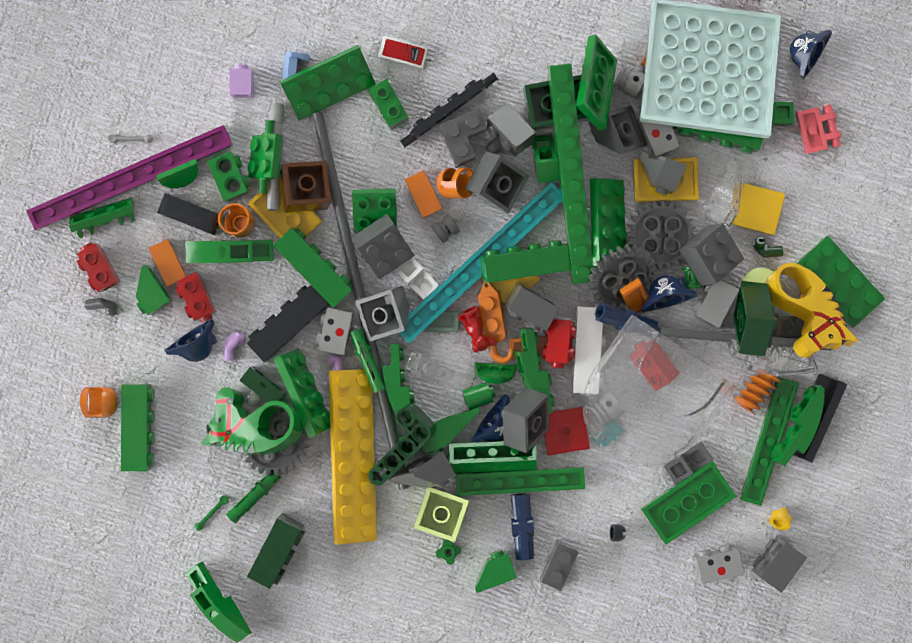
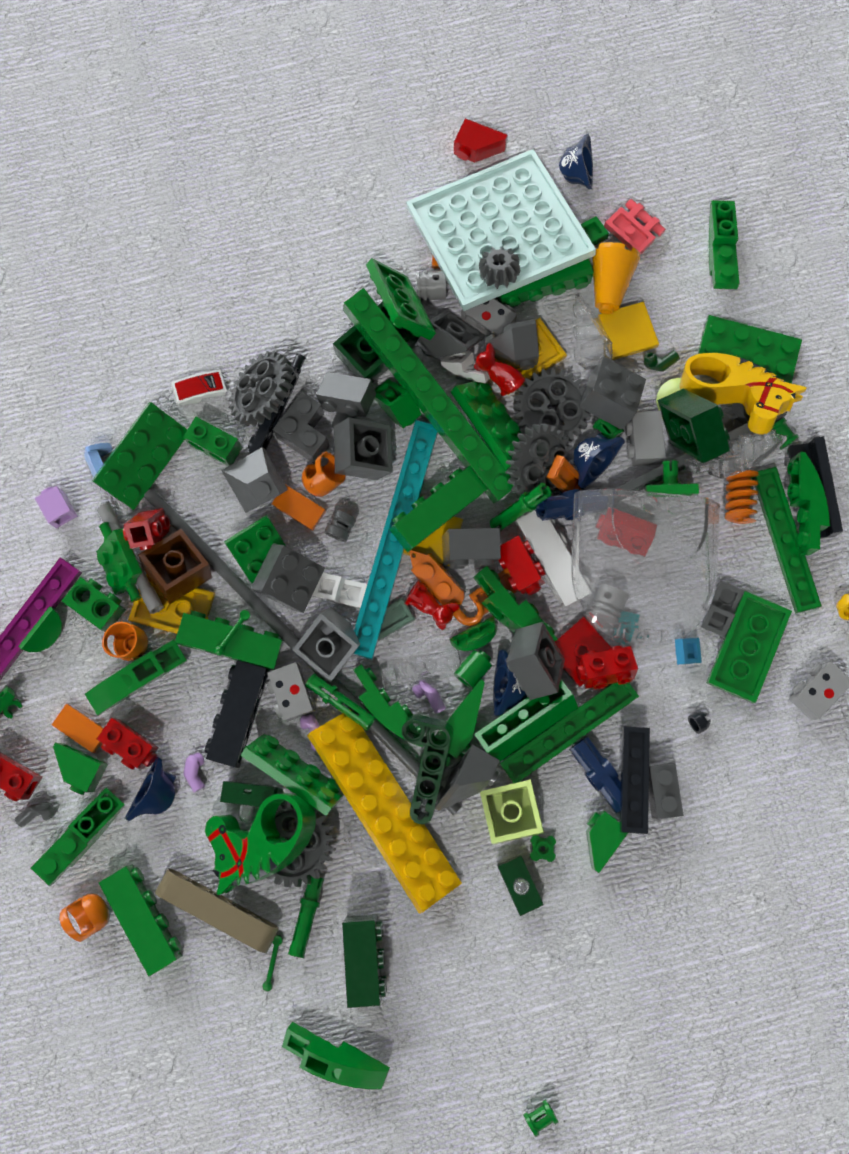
camera: 30 degrees left, 10 degrees down
black beam [157,193,219,235] -> none
none -> green slope [30,788,125,887]
none -> red brick [123,508,170,550]
none -> dark tan beam [155,868,279,953]
none -> green hinge [214,610,250,655]
none -> dark grey slope [221,447,288,513]
none -> dark grey gear [229,351,295,426]
none -> lavender arm [412,681,446,713]
none -> white slope [441,351,490,383]
none -> red animal [474,343,525,396]
none -> dark grey gear [479,246,521,289]
none -> green pin [490,483,551,532]
none -> dark green piece [497,855,544,916]
none -> red brick [576,645,638,689]
none -> light orange cone [592,242,640,314]
none -> black panel [620,726,650,835]
none -> green tile [645,460,699,499]
none -> dark azure plate [675,638,702,665]
none -> green slope [708,200,740,289]
none -> green bush [768,417,800,450]

